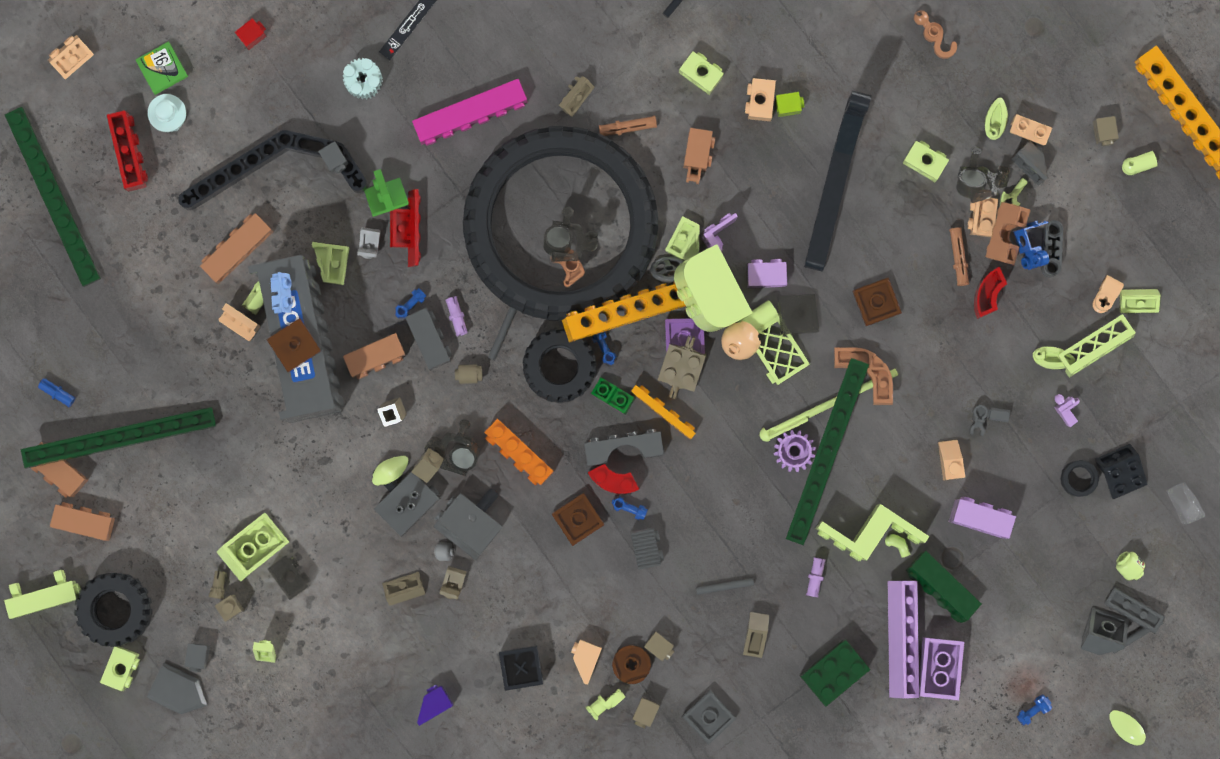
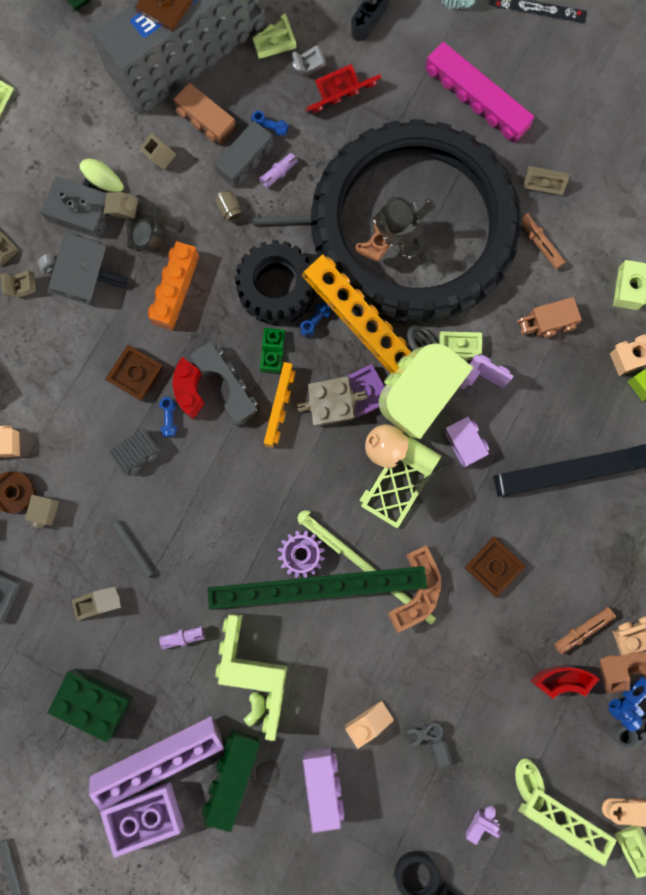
camera: 70 degrees right, 5 degrees down
bright green bracket [364,169,409,217] -> none

